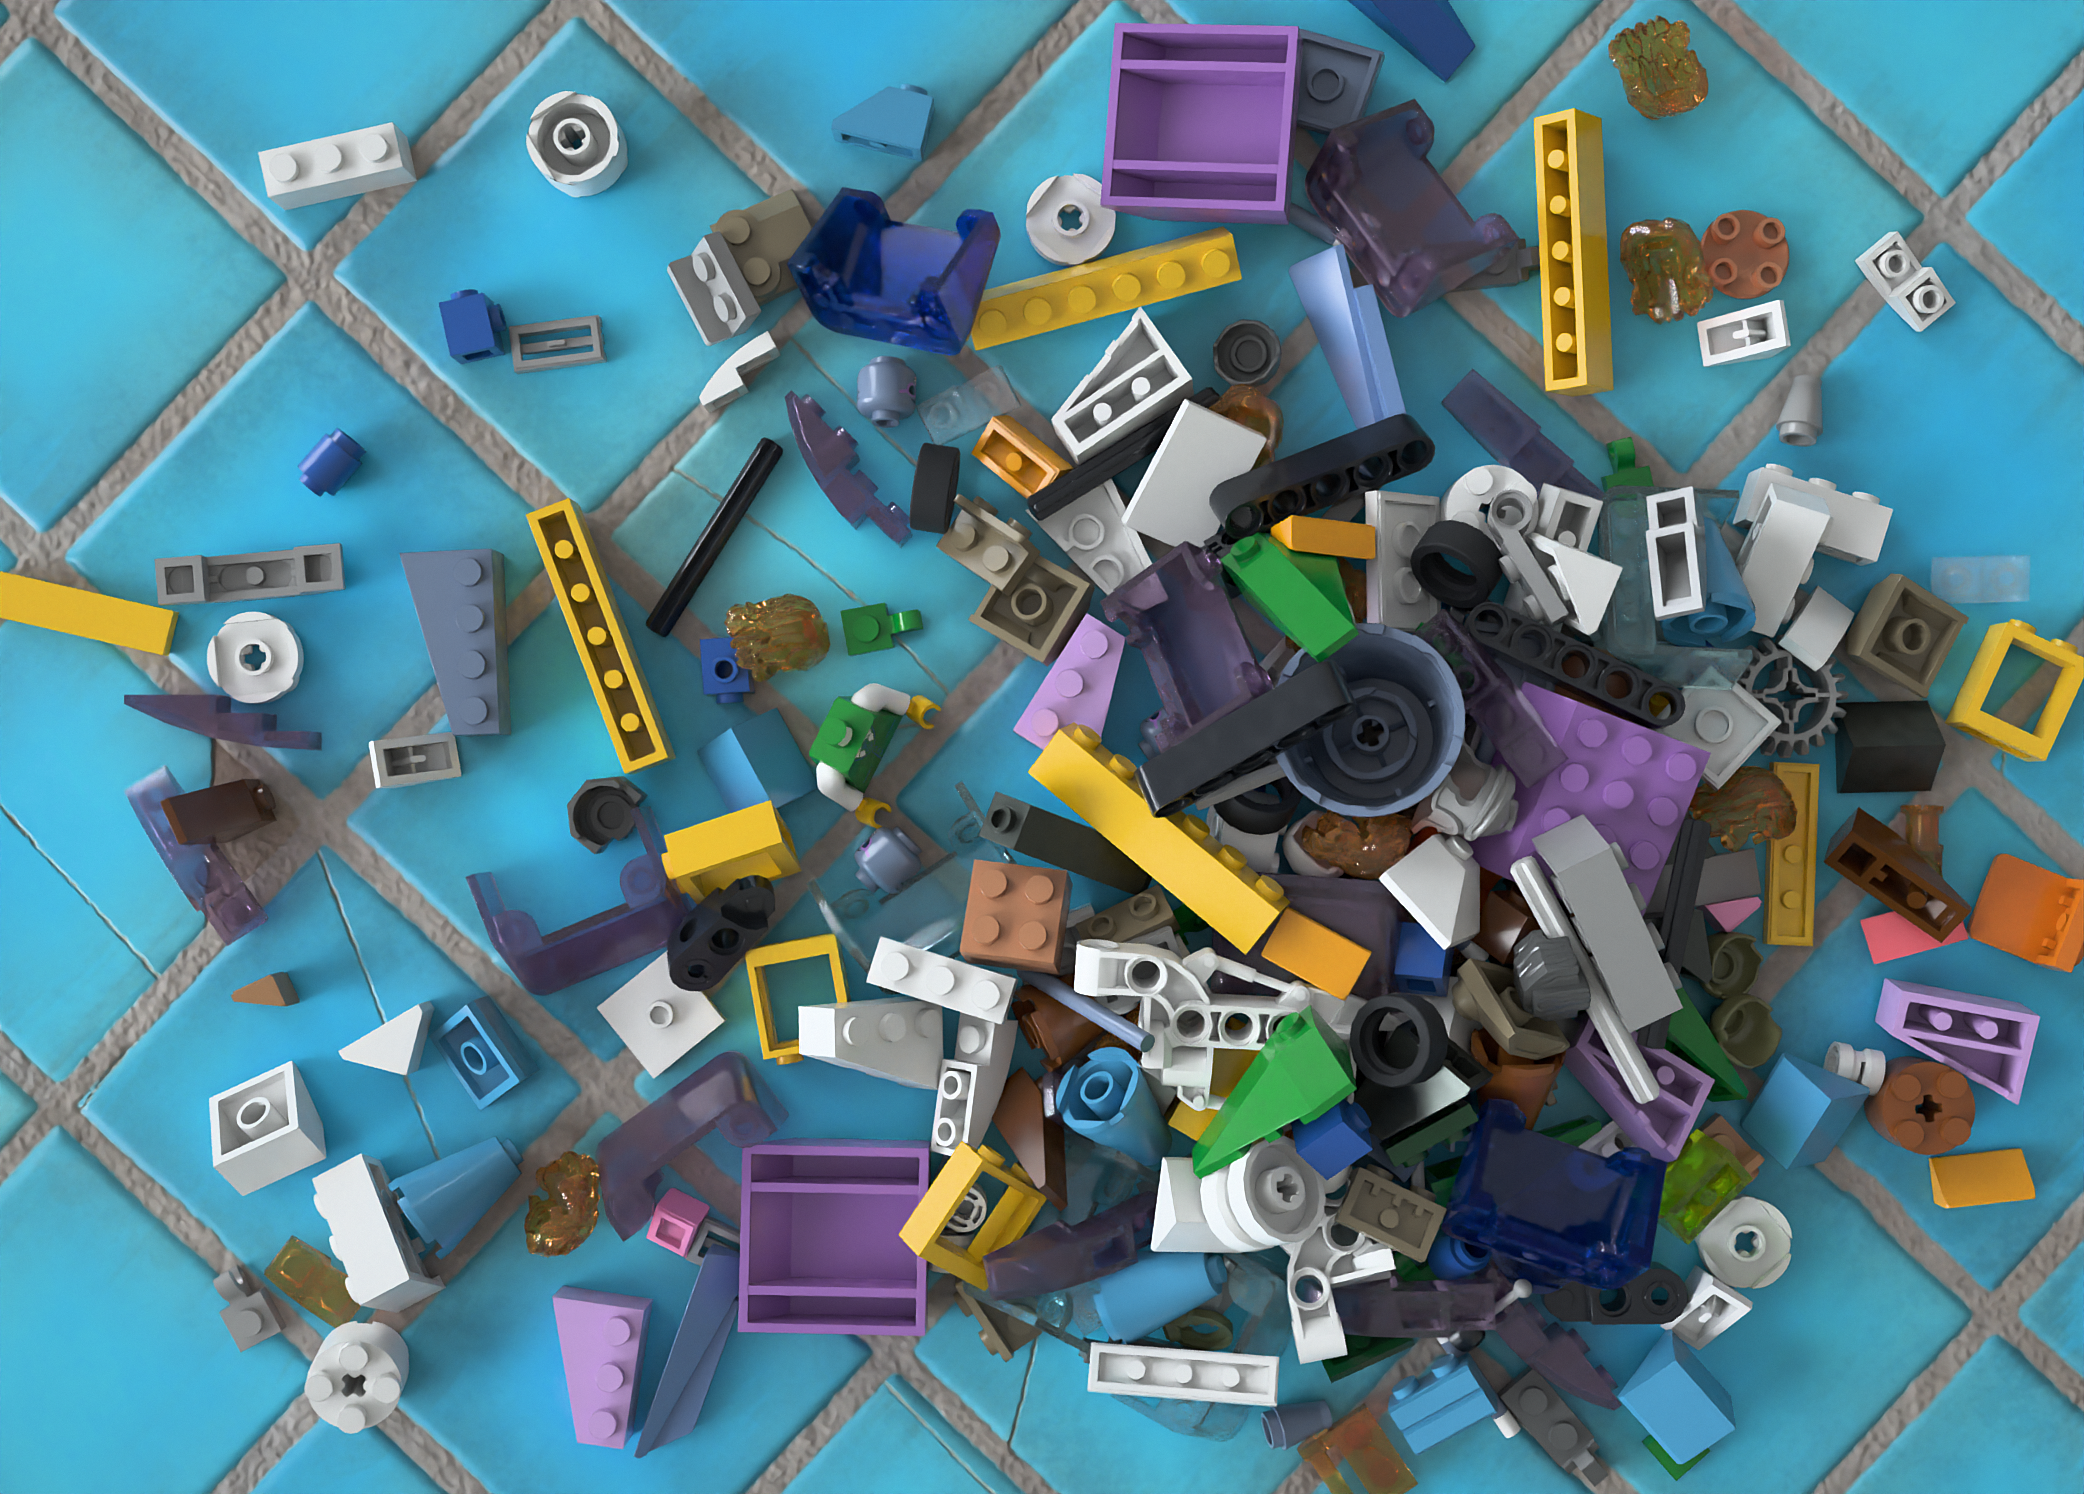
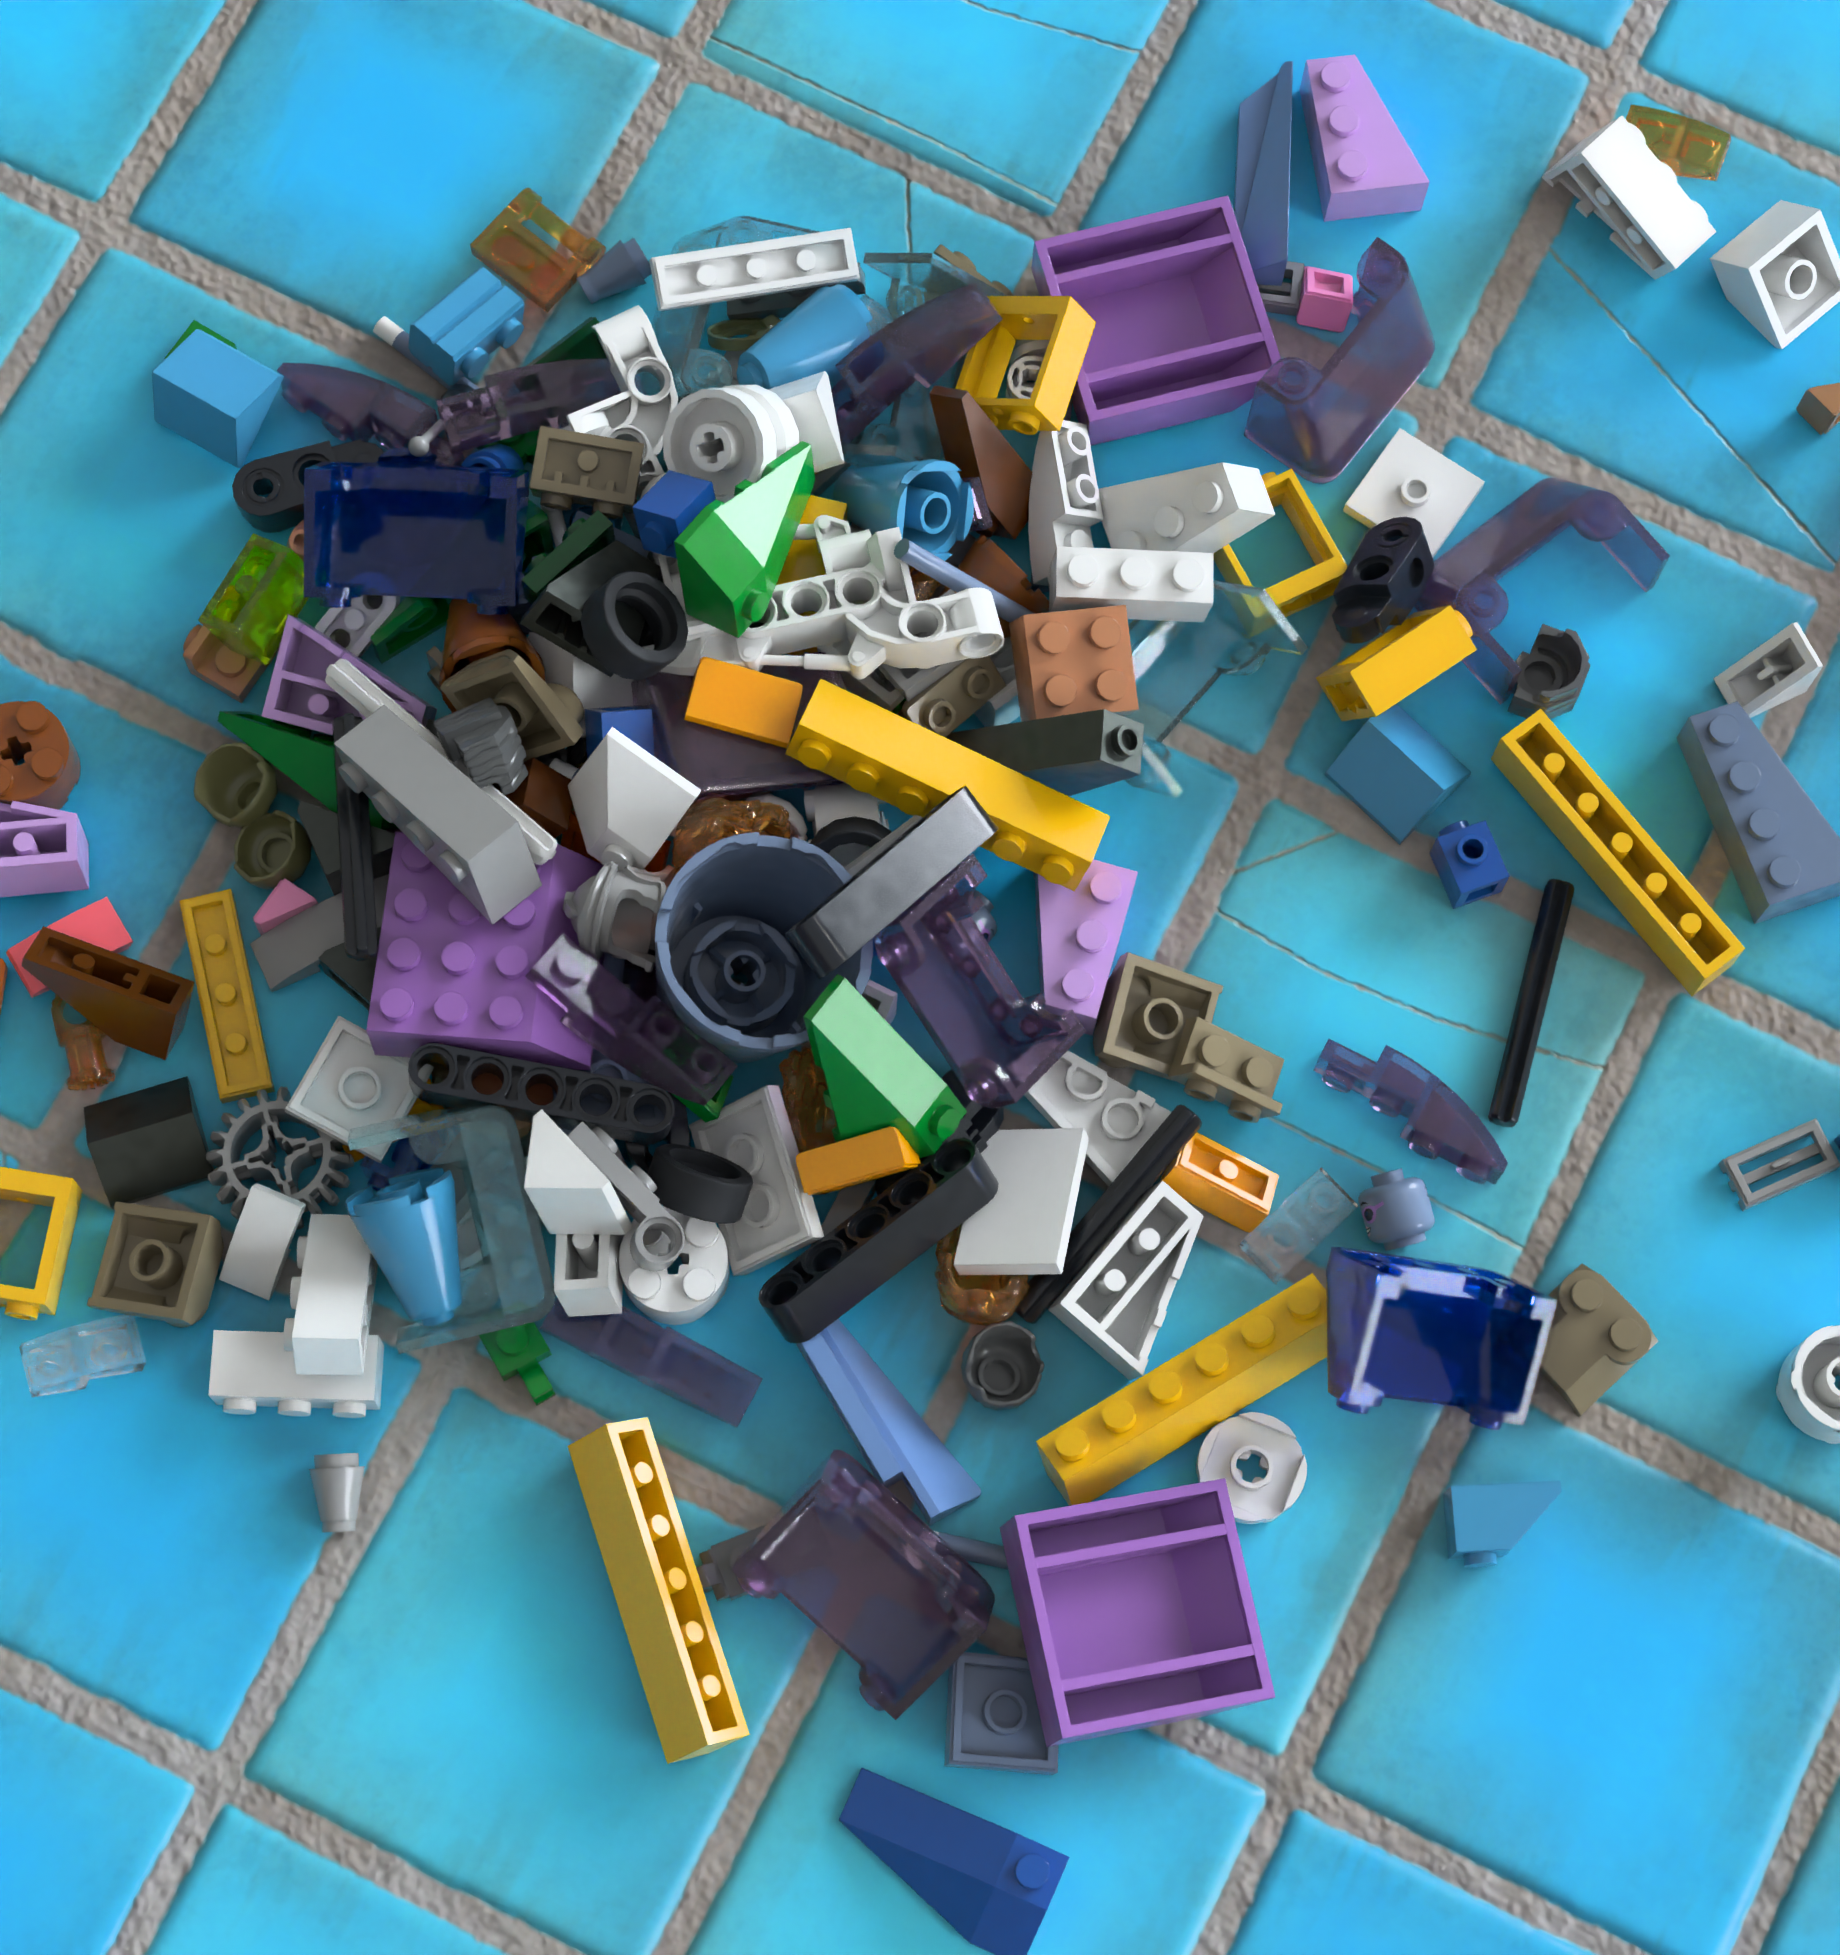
camera: 160 degrees right, 15 degrees down
light grey plate [213,1265,286,1352] -> none
white brick [304,1321,409,1434] -> none
white slope [338,1001,434,1076] -> none
dark azure cone [388,1136,524,1260] -> none
dark azure slope [429,995,540,1111] -> none
clear orange hair [524,1151,601,1258] -> none
light grey bracket [667,231,762,346] -> none
white slope [699,331,781,413] -> none
clear orange hair [724,593,830,682] -> none
torso [809,683,941,829] -> none
green plate [840,603,924,656] -> none
sand blue head [854,826,922,894] -> none
black tyre [909,443,960,534] -> none
dark grey hinge [1497,1364,1608,1487] -> none
clear orange hair [1608,15,1709,120] -> none
clear orange hair [1620,217,1714,325] -> none
light grey slope [1646,486,1707,621] -> none
white slope [1660,1265,1753,1350] -> none
clear orange hair [1688,766,1798,852] -> none
white plate [1695,1193,1792,1289] -> none
white slope [1697,300,1791,367] -> none
nougat dish [1699,210,1789,299] -> none
dark azure slope [1740,1052,1870,1170] -> none
white wheel [1823,1041,1886,1096] -> none
white slope [1855,231,1956,332] -> none

